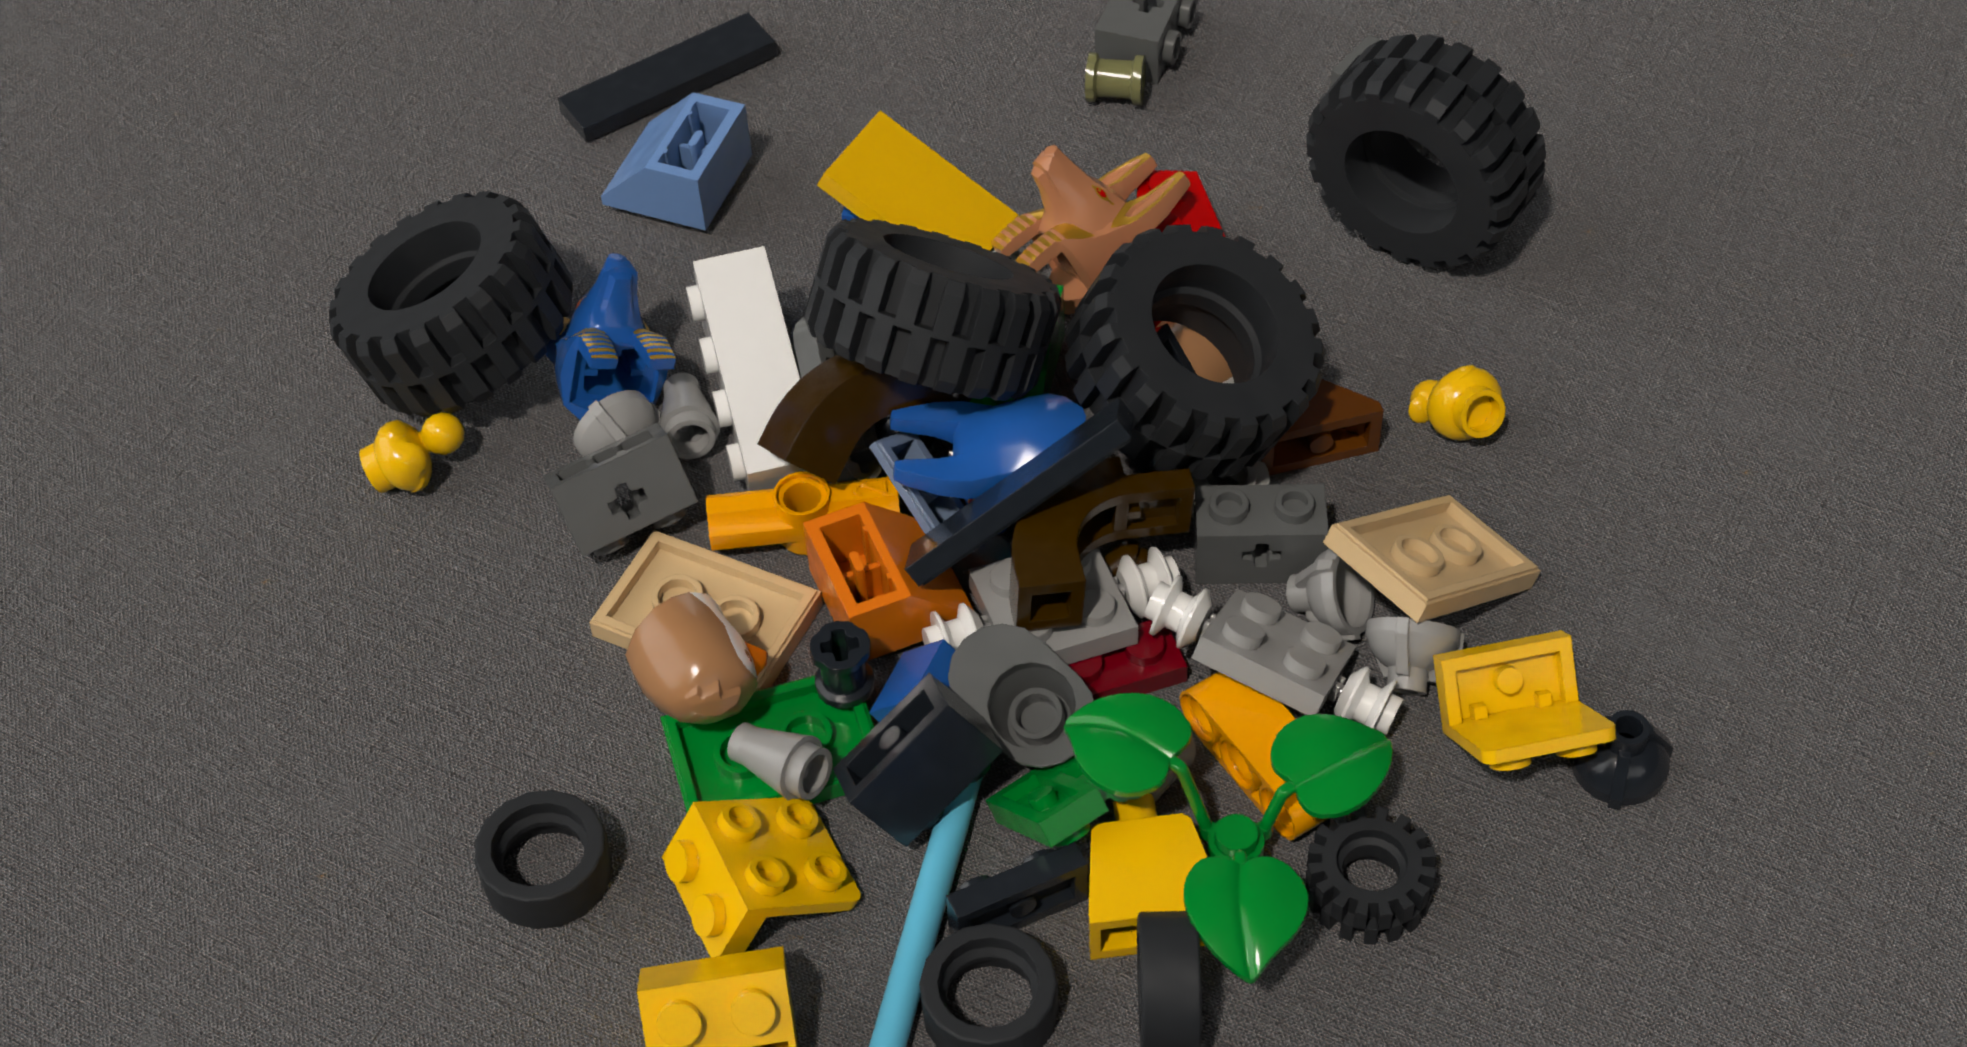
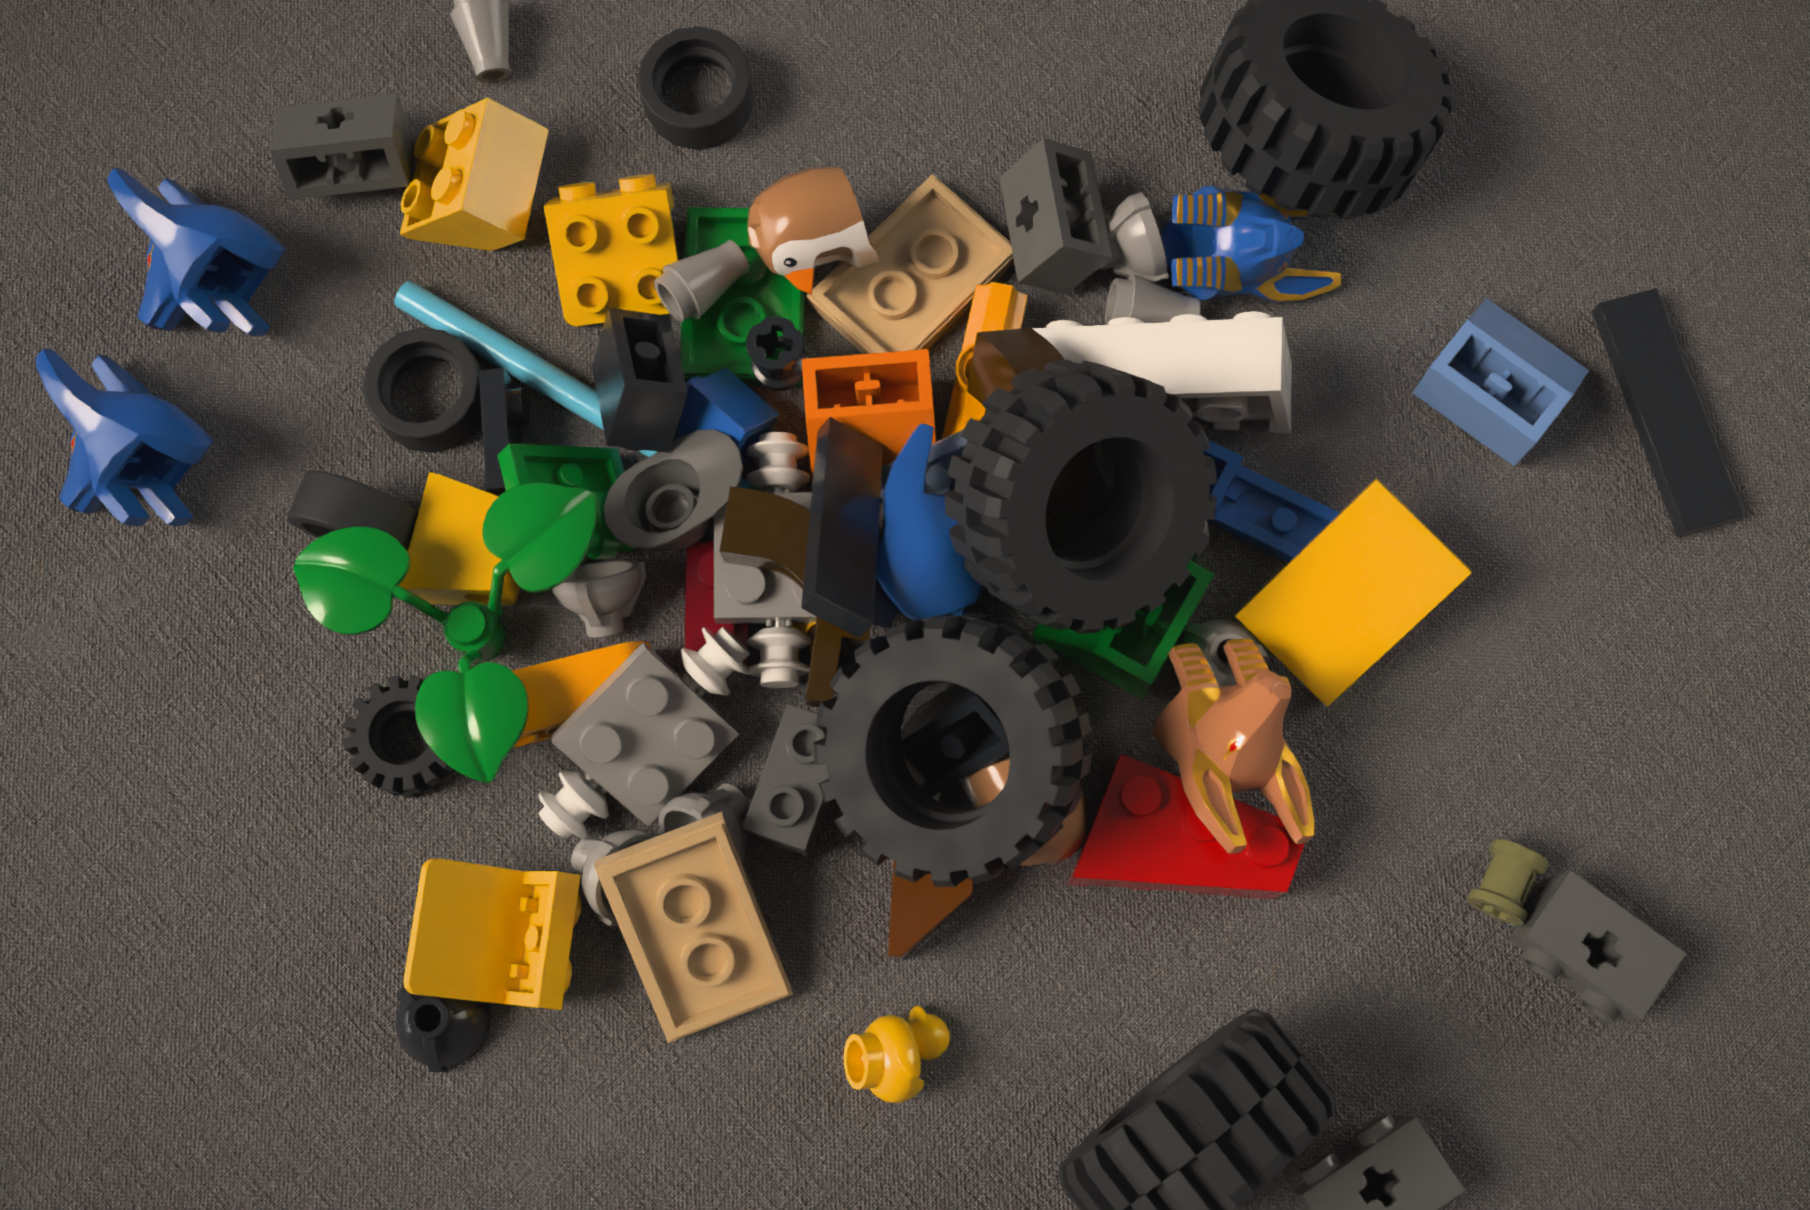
camera: 110 degrees right, 25 degrees up
yellow animal [359,412,465,494] -> none

